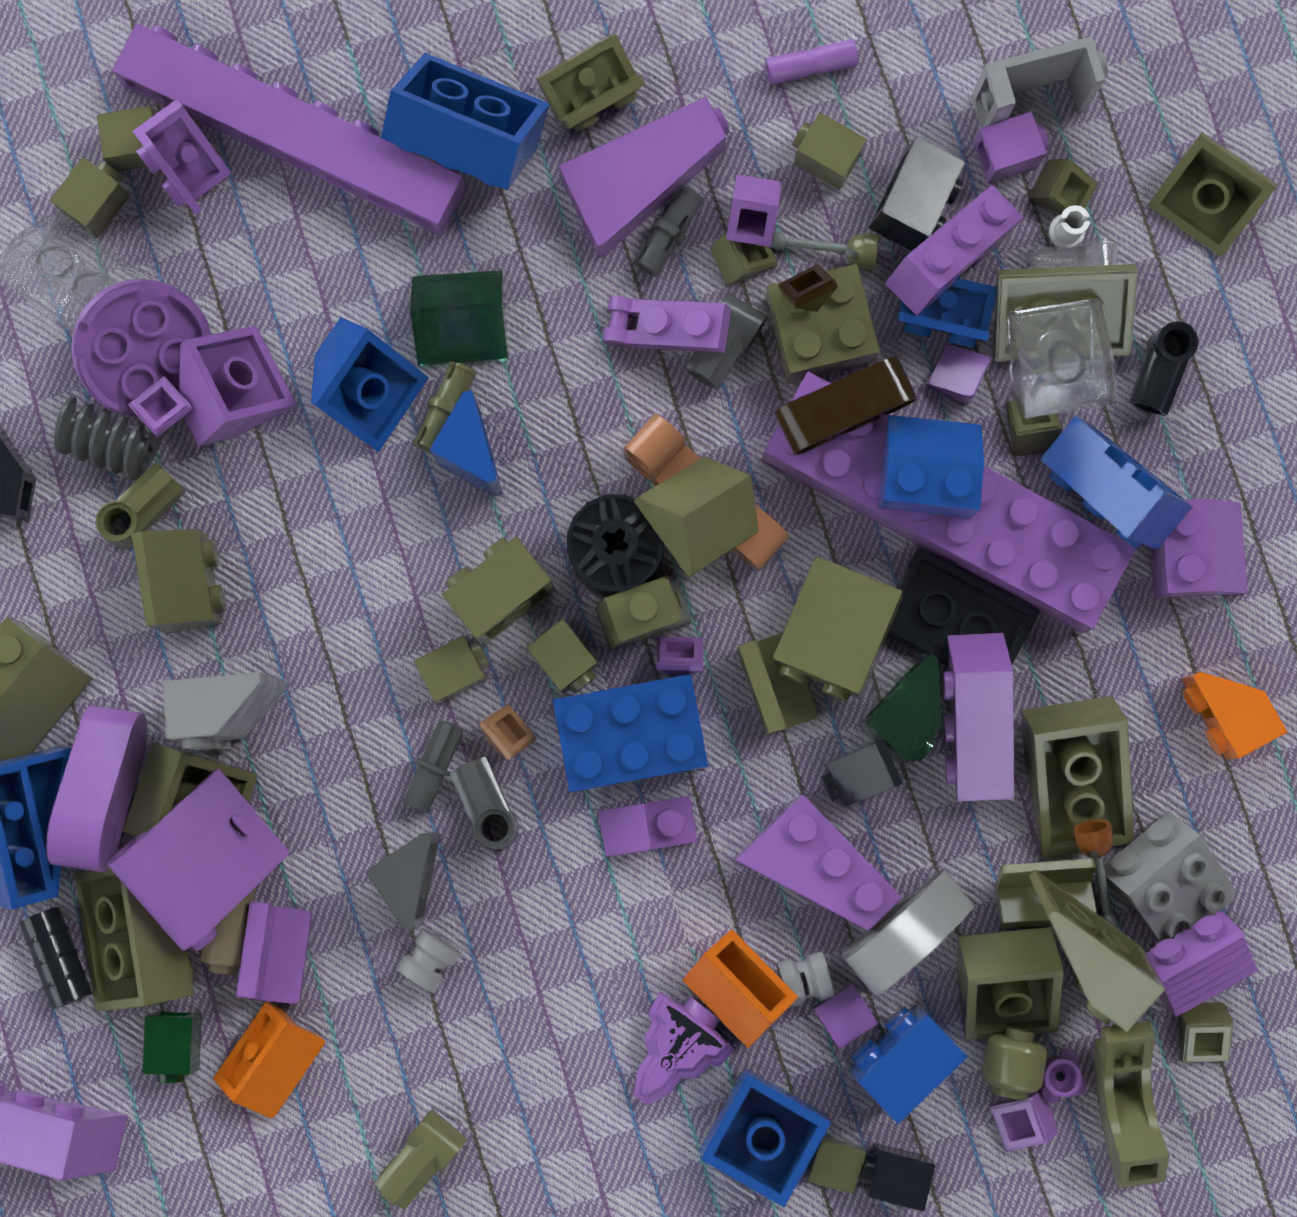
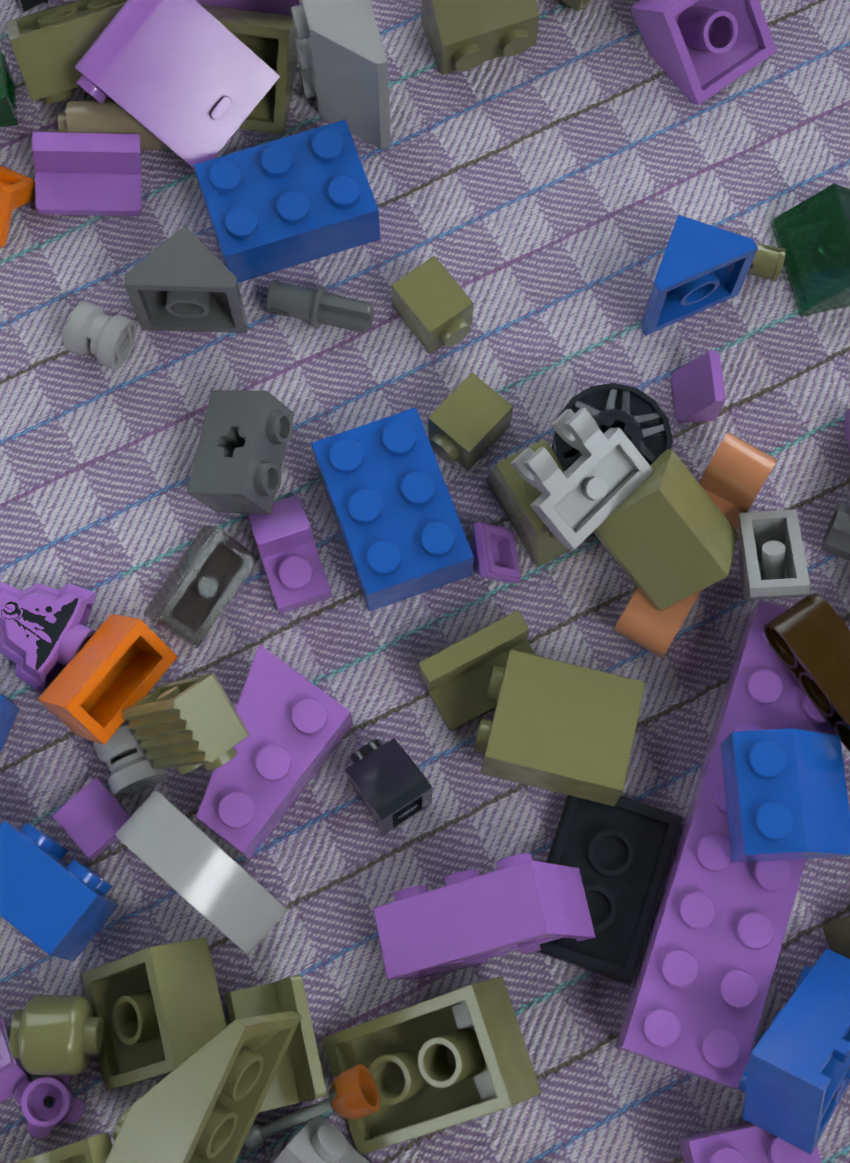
camera: 80 degrees right, 10 degrees down
blue slope [311,317,429,452] -> none
olive brick [441,536,556,646] -> none
dark grey piece [450,756,519,850] -> none
medium nougat slope [479,704,537,760] -> none
clear green slope [857,653,941,764] -> none
none -> olive brick [122,672,249,775]
none -> clear smoke slope [144,525,259,648]
none -> dark grey brick [186,390,294,515]
none -> blue brick [194,119,380,283]
none -> light grey plate [510,408,654,550]
none -> medium lavender slope [671,350,726,423]
none -> light grey slope [739,509,810,601]

